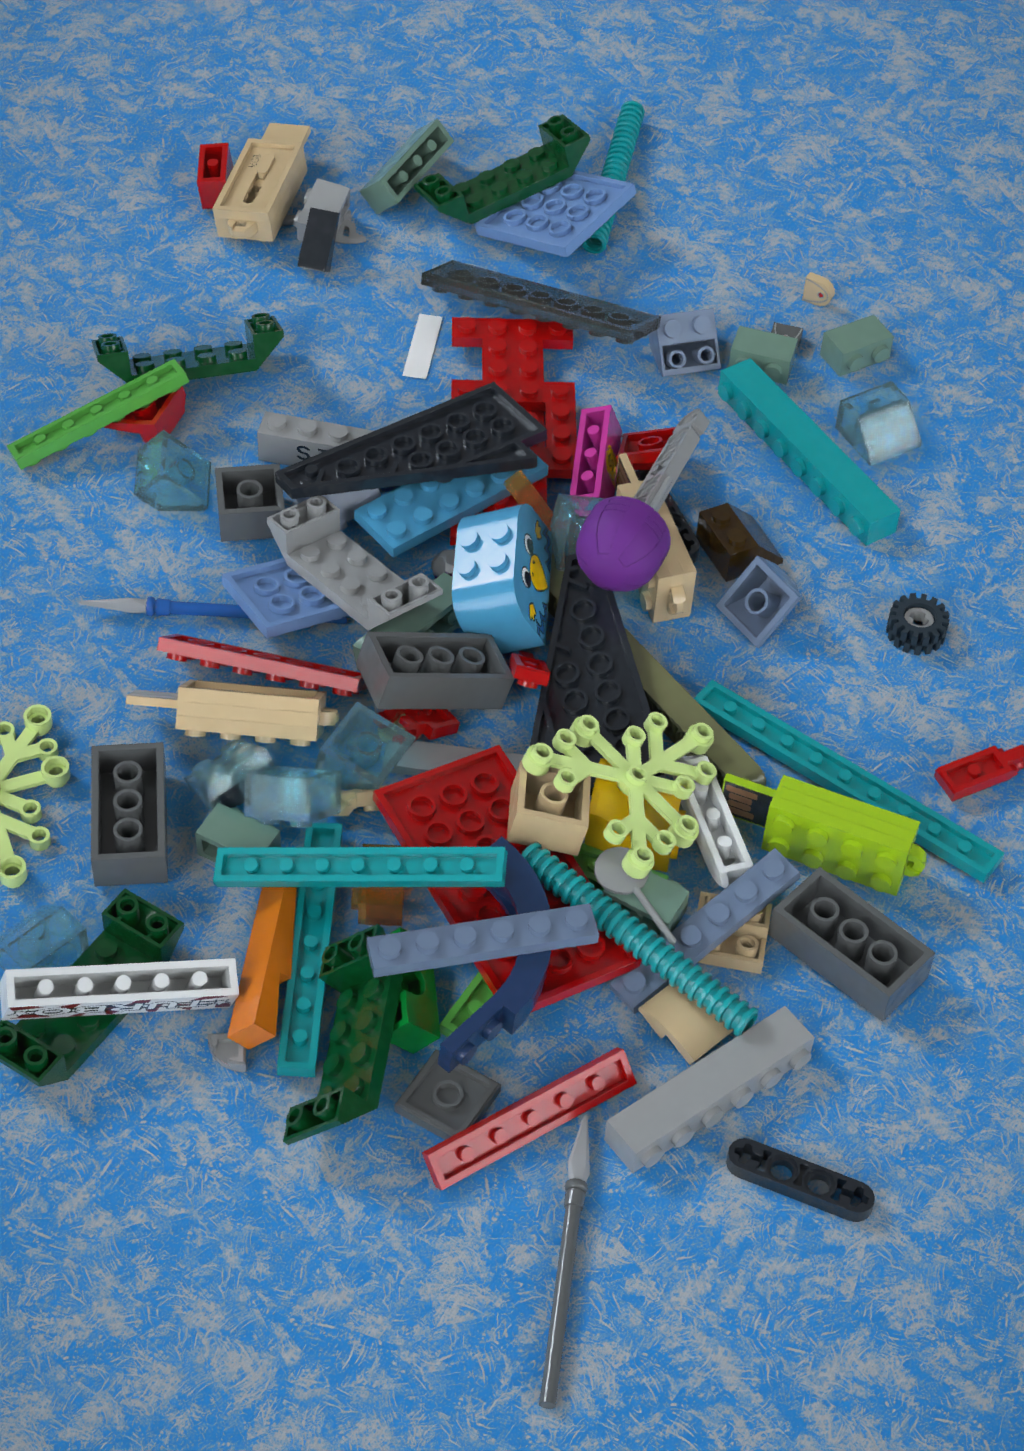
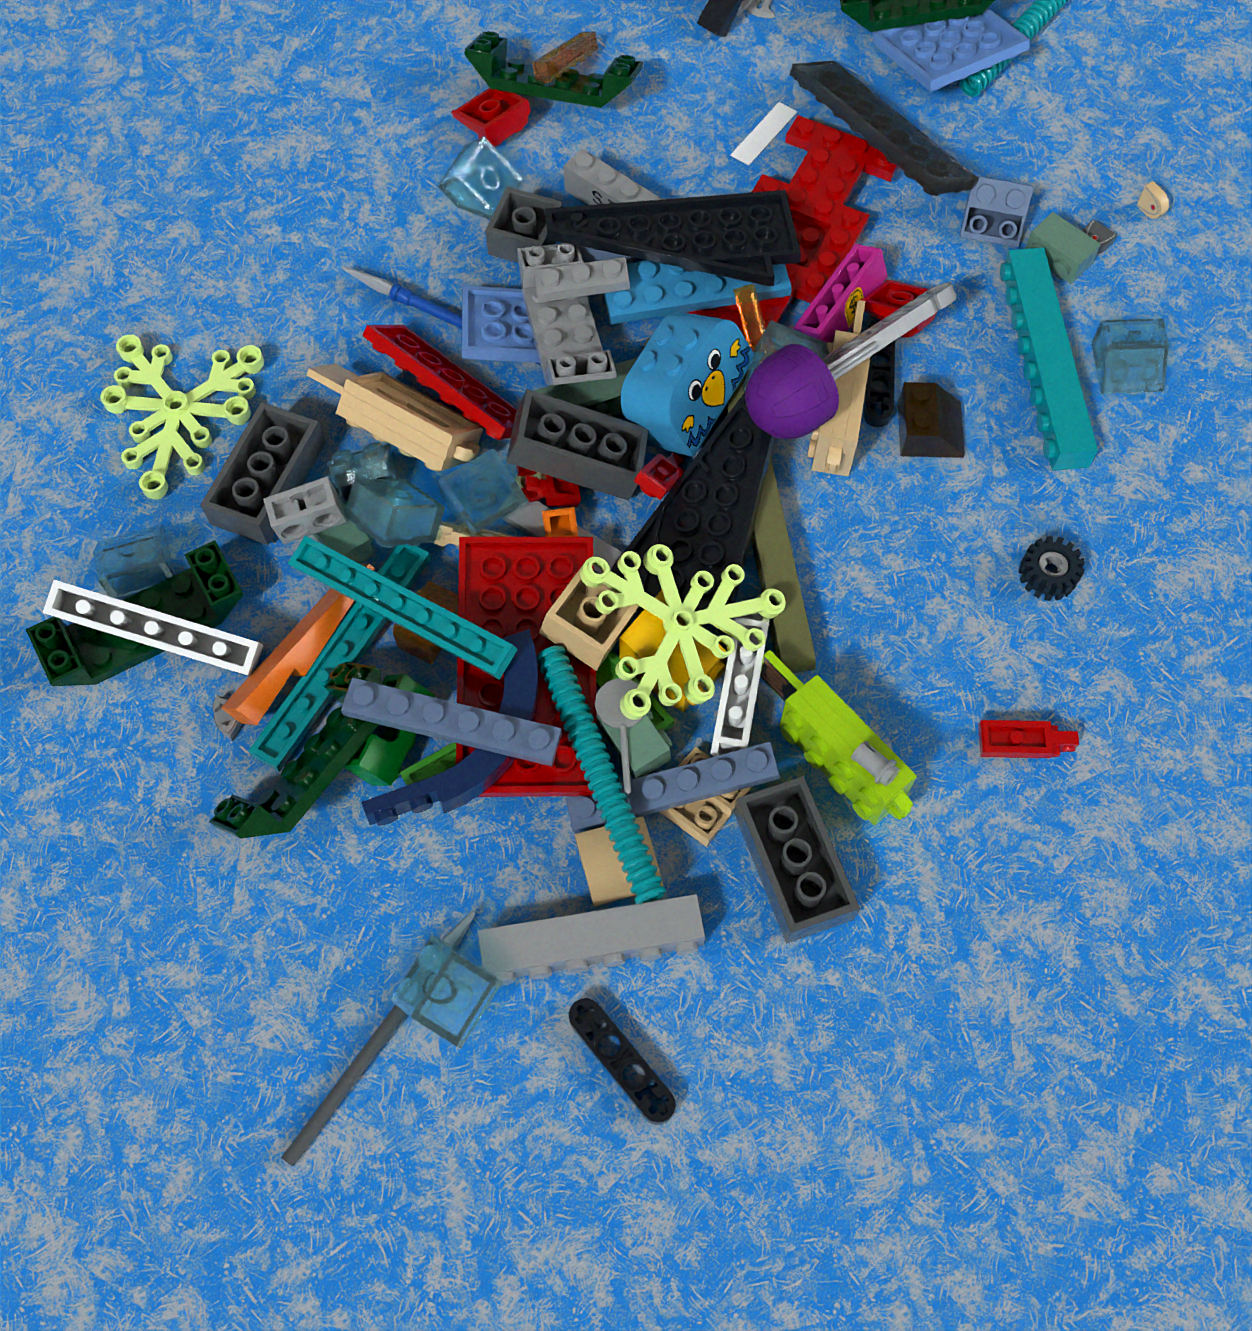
camera: 30 degrees right, 15 degrees up
bright green plate [7,359,189,470] -> none
dark grey tile [394,1049,501,1140] -> none
plate [422,1047,637,1190] -> none
teal plate [694,680,1005,883] -> none
sand blue slope [716,556,802,648] -> none
sand green brick [820,315,894,377] -> none
none -> light grey brick [263,477,346,544]
none -> clear light blue slope [391,935,503,1049]
none -> clear orange piece [532,31,598,83]
none -> light grey plate [534,257,630,303]
none -> orange slope [542,507,579,537]
none -> light grey pin [851,741,900,786]

